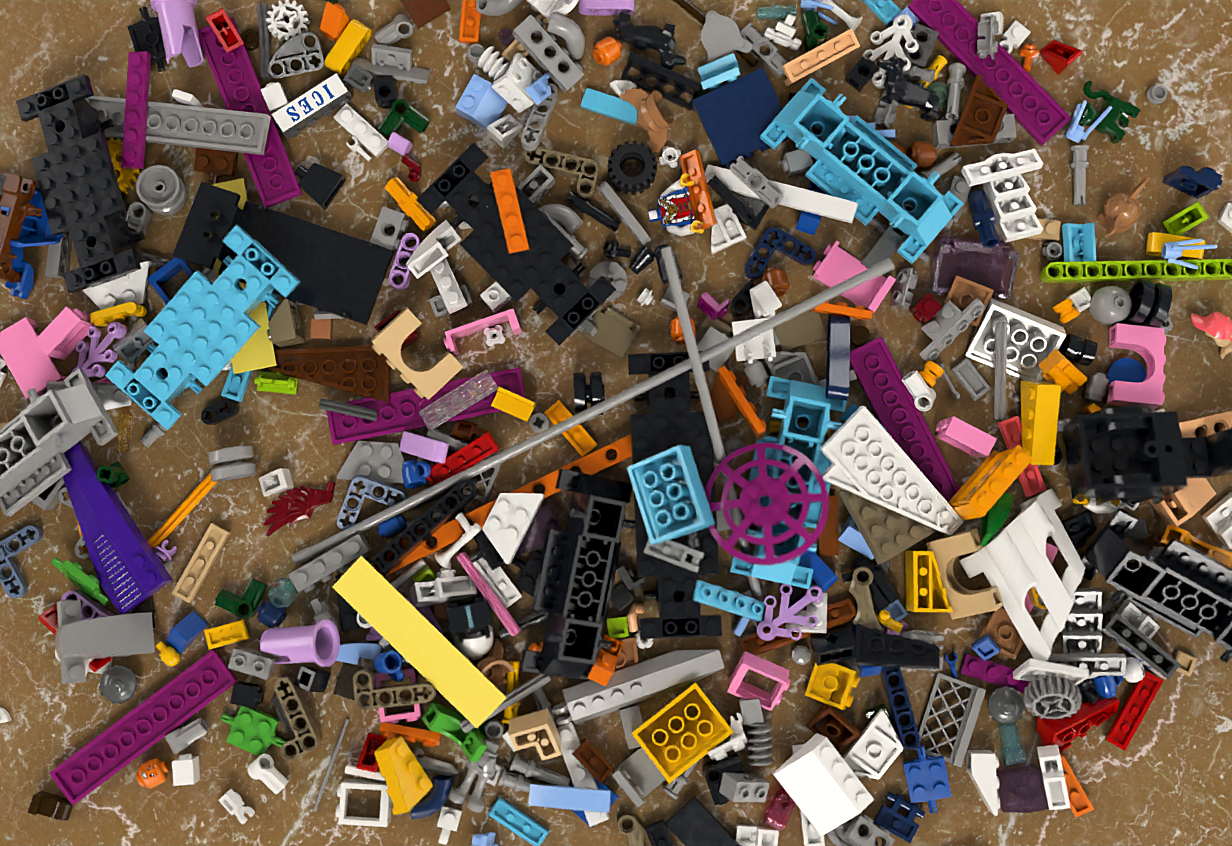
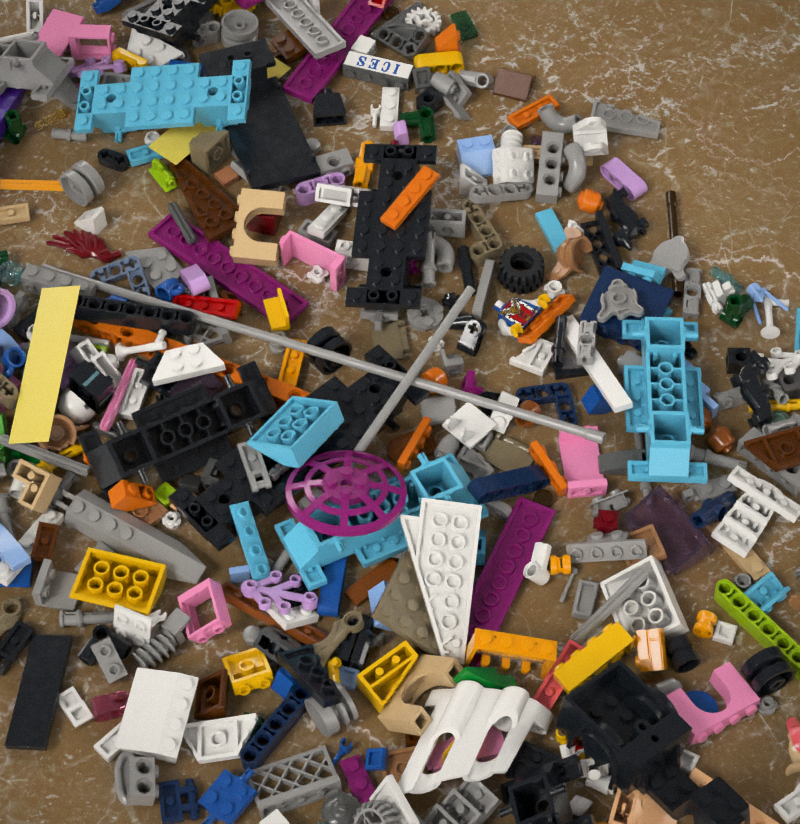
camera: 55 degrees right, 30 degrees down
clear fence [419,369,498,431] -> none
light blue tile [525,72,551,105] -> none
light nougat fence [782,28,860,86] -> none
bright pink window [935,416,997,458] -> none
light grey cylinder [1089,286,1132,325] -> none
none -> light grey tile [306,138,321,155]
none -> light grey brick [430,71,457,96]
none -> light grey tile [597,279,645,323]

